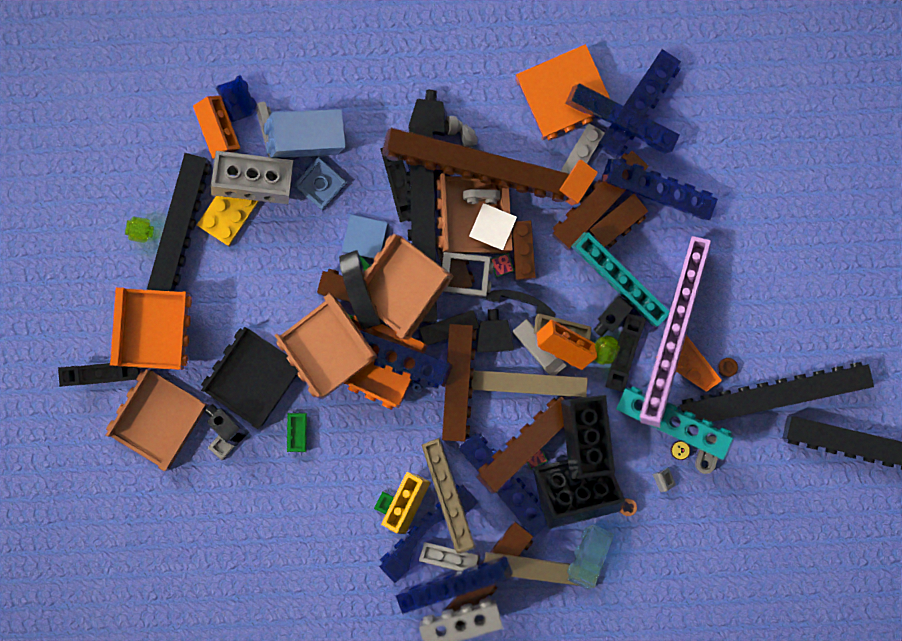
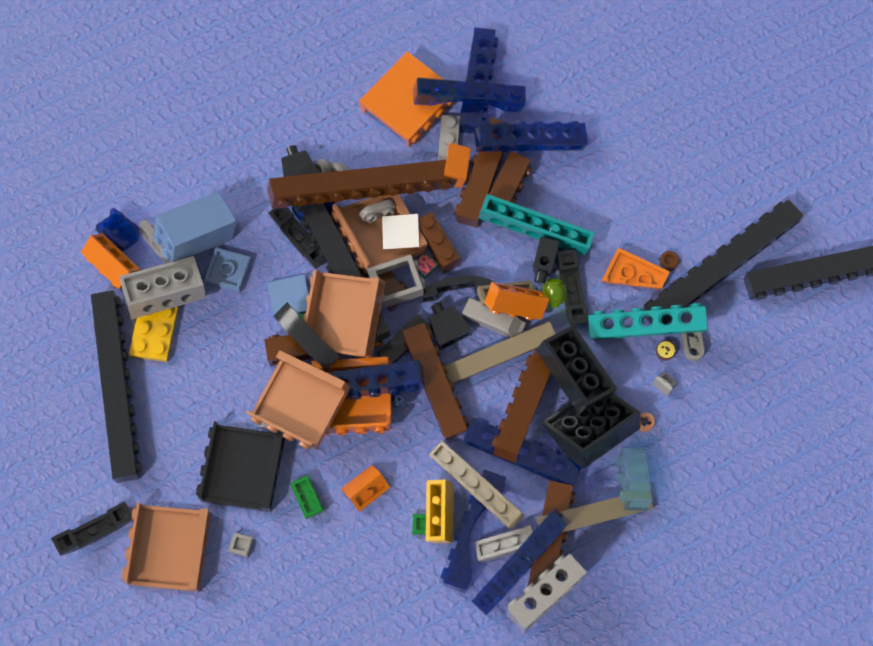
camera: 25 degrees left, 15 degrees down
orange panel [110,287,192,370] -> none
clear neon green head [125,216,154,243] -> none
black torso [205,404,250,446] -> none
tile [527,449,548,470] -> none
lavender brick [640,236,711,428] -> none
none -> orange panel [341,465,391,512]

